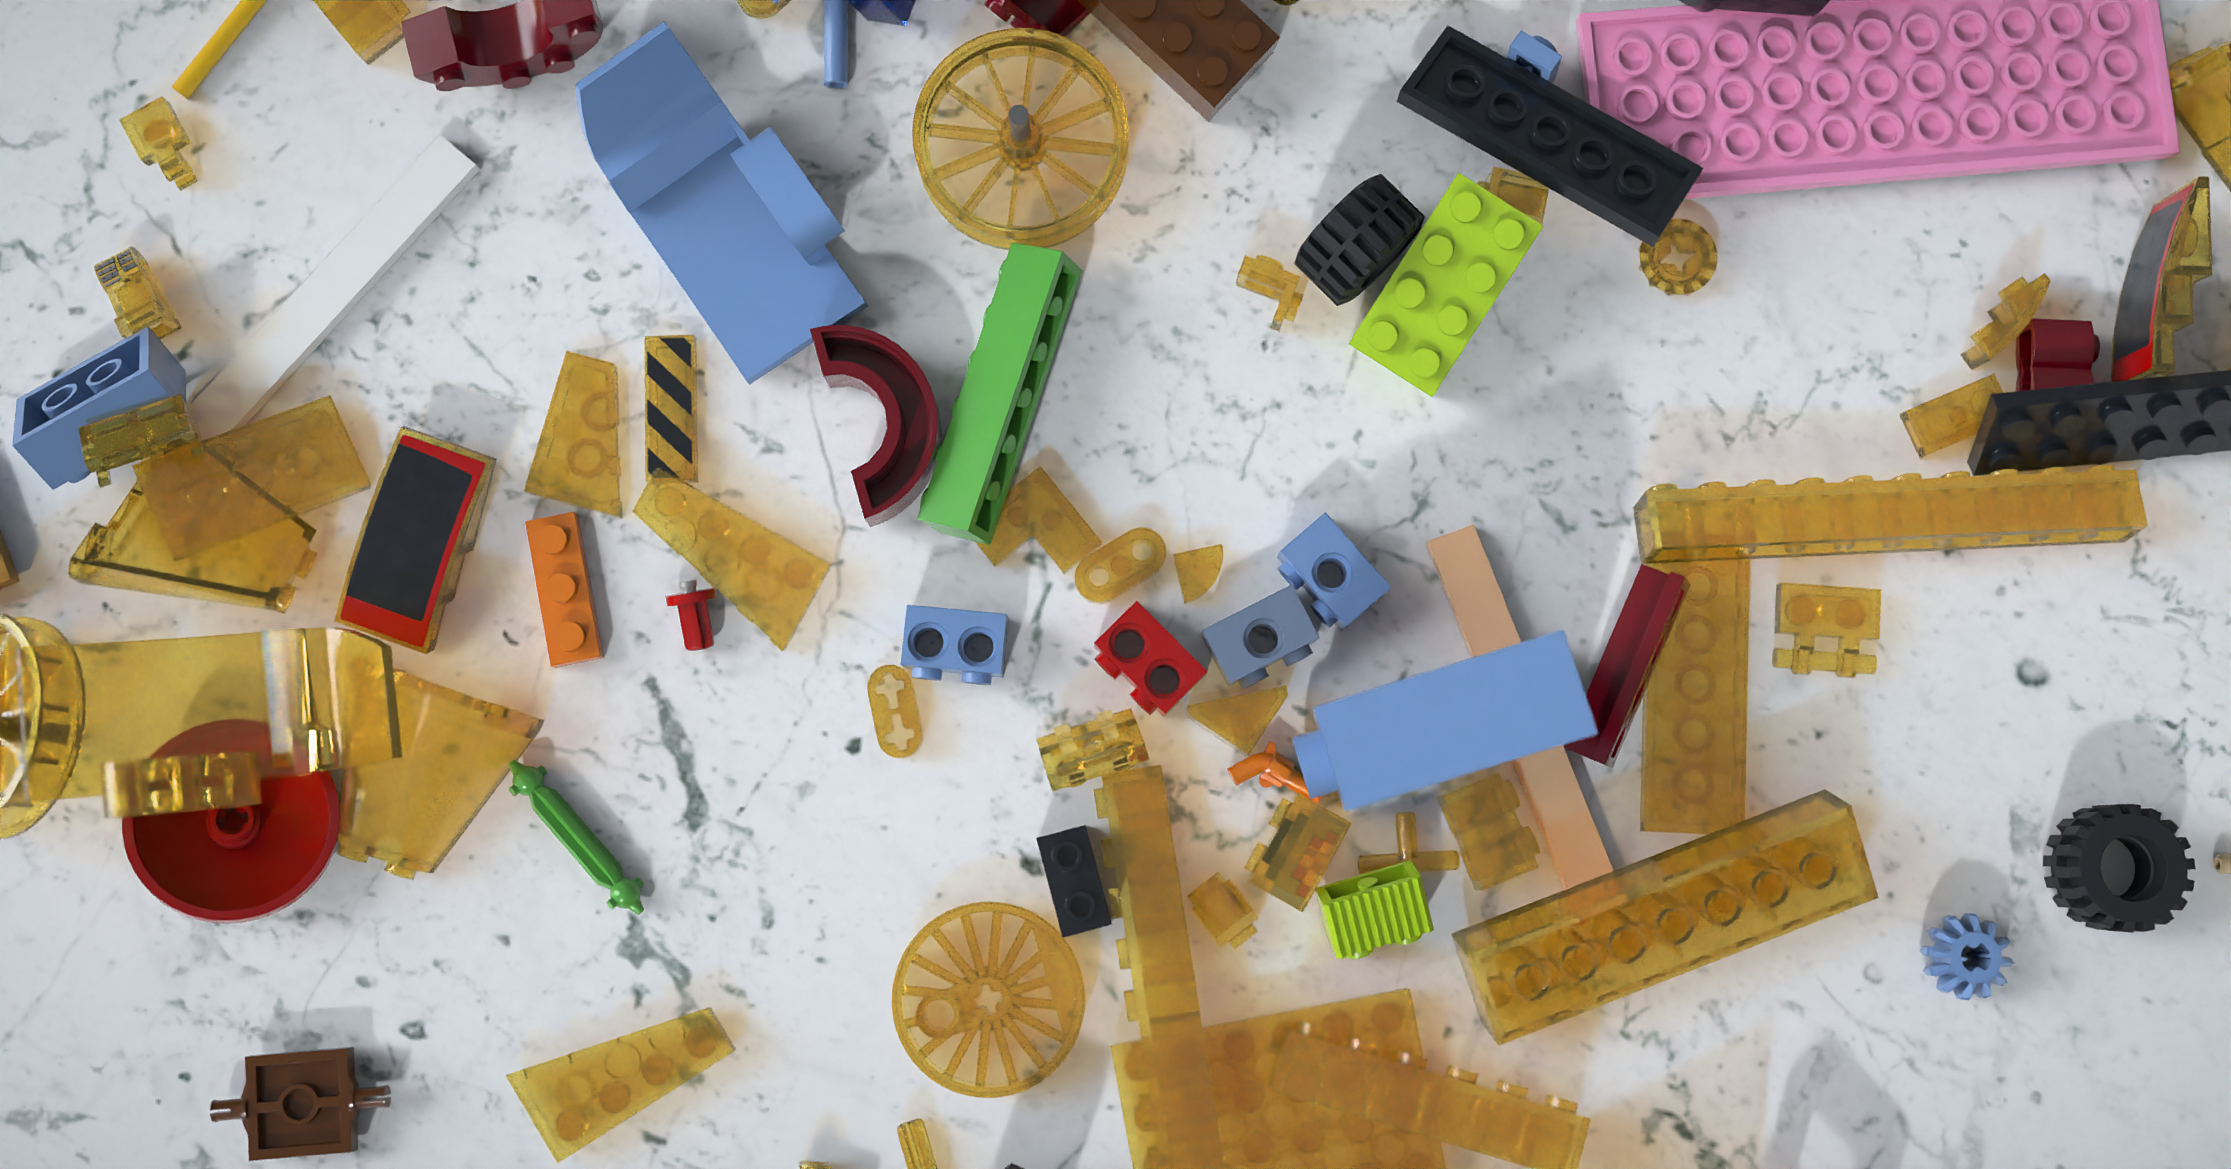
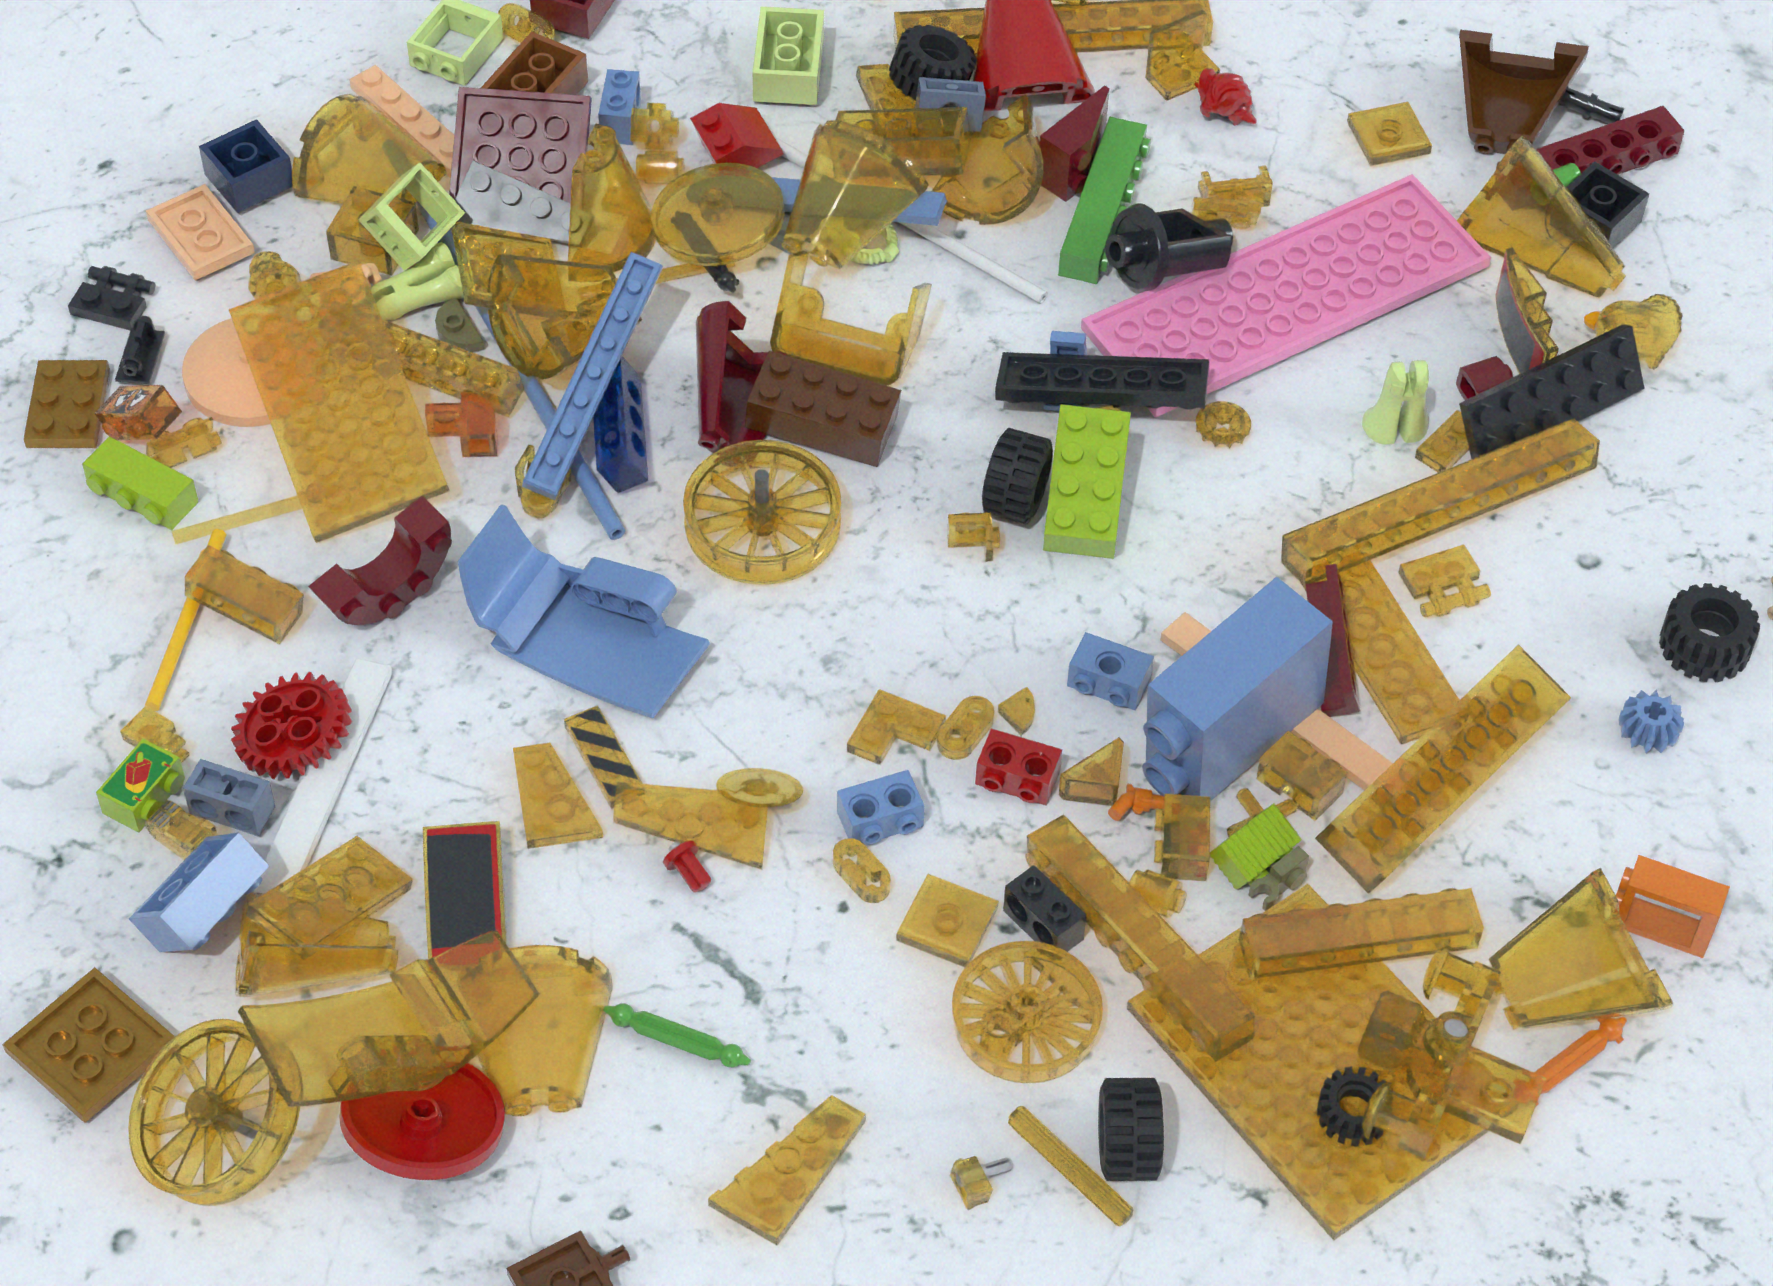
camera: 25 degrees left, 30 degrees down
clear yellow hinge [78,394,204,488] -> none
orange plate [525,512,604,668] -> none
dark red brick [810,325,942,527] -> none
bright green brick [917,243,1083,545] -> none
clear yellow plate [1036,708,1150,792] -> none
sand blue brick [1201,584,1320,690] -> none
clear yellow slope [1960,273,2051,370] -> none
none -> brick [96,739,185,833]
none -> sand blue brick [183,759,275,836]
none -> red gear [231,672,352,779]
none -> clear yellow sticker [716,768,803,807]
none -> clear yellow plate [896,874,999,968]
none -> olive plate [1248,846,1309,911]
none -> yellowish green piece [1362,360,1429,444]

